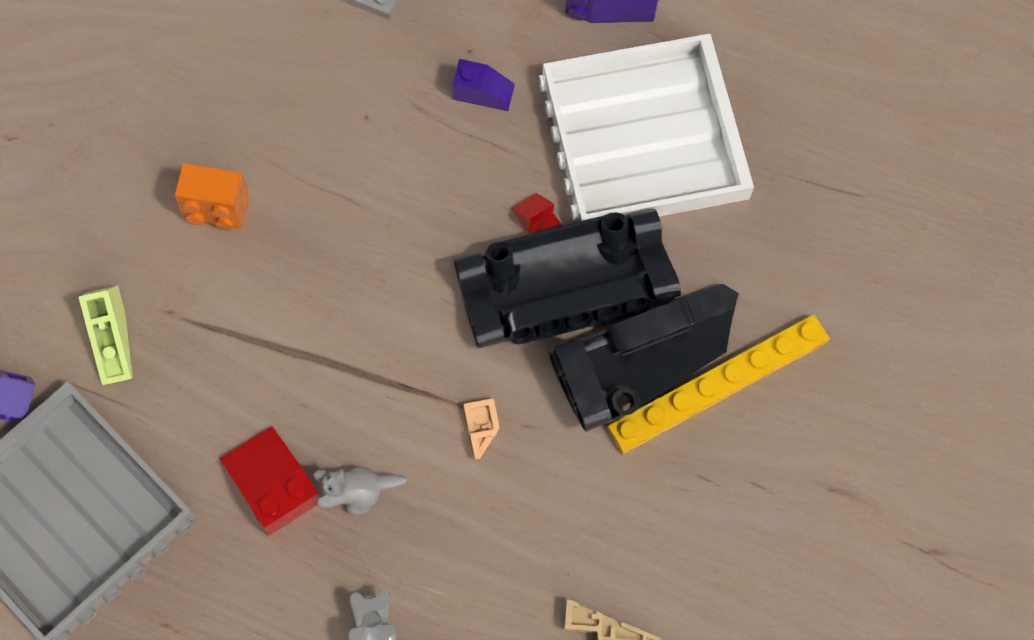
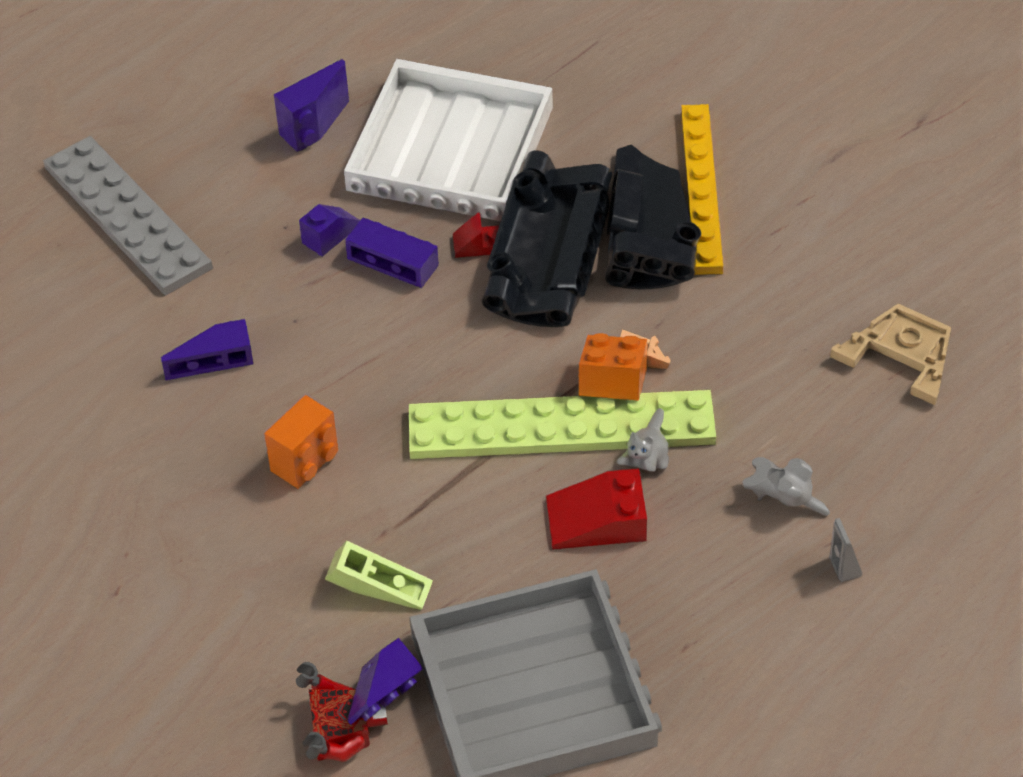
camera: 55 degrees left, 20 degrees down
none -> dark purple slope [161,319,254,380]
none -> dark purple brick [345,217,439,288]
none -> yellowish green plate [409,390,716,459]
none -> orange brick [579,333,647,401]

